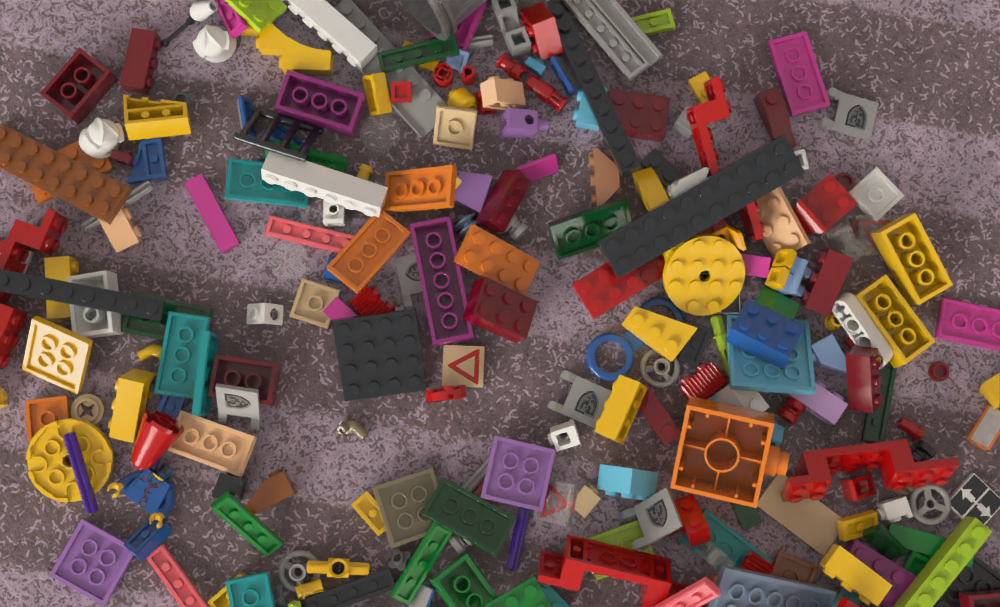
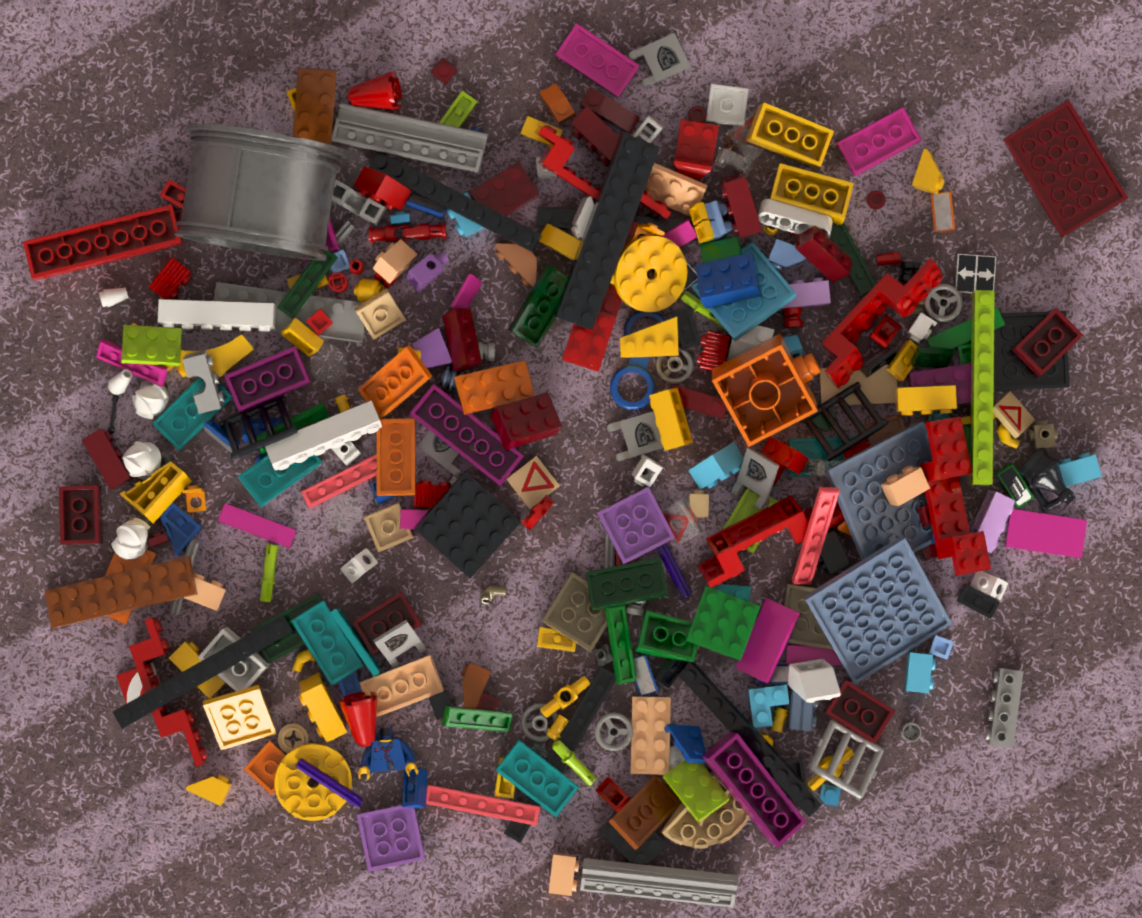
camera: 30 degrees left, 5 degrees up
none -> white helmet [122,441,161,480]
none -> teal tile [152,377,233,451]
none -> light grey arch [182,350,225,414]
none -> light orange bracket [182,485,207,513]
none -> lime axle [260,544,279,602]
none -> dark red plate [476,692,500,710]
none -> orange slope [540,83,575,125]
none -> dark red brick [571,106,619,167]
none -> black bar [800,381,888,462]
none -> black slope [859,346,898,377]

